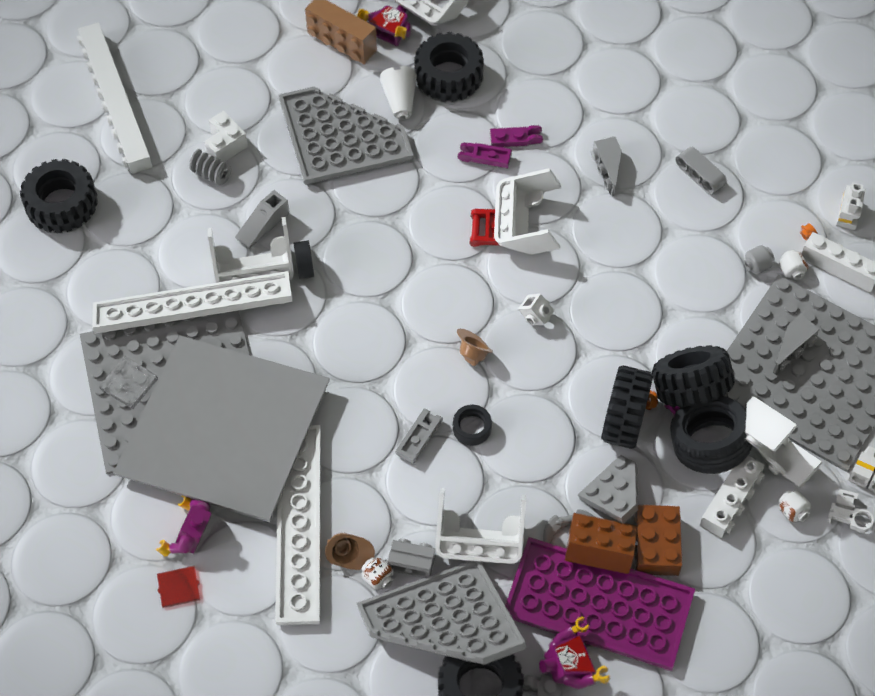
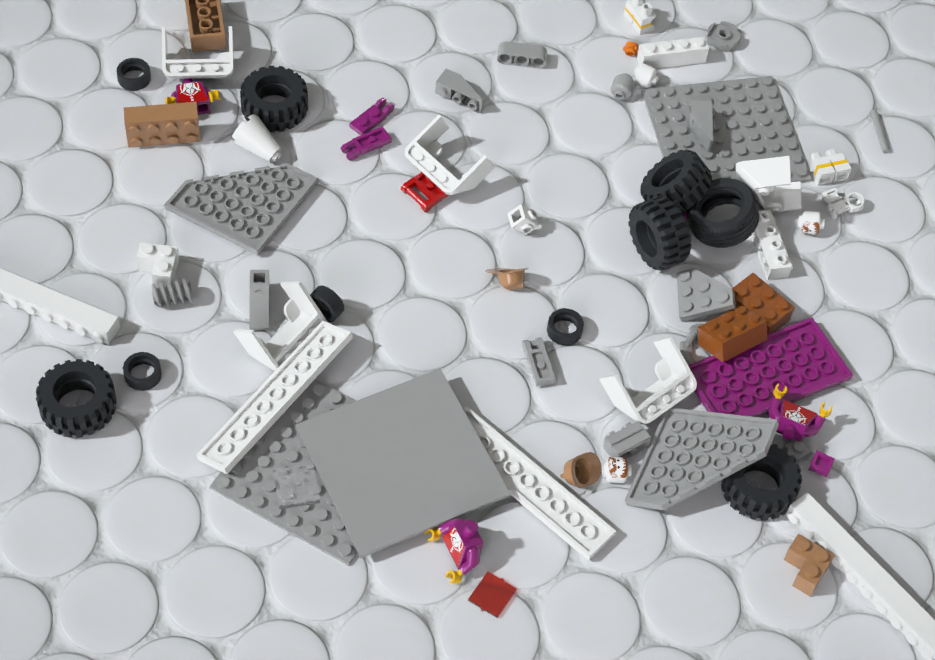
camera: 50 degrees left, 5 degrees down
none -> black tyre [123,352,162,391]

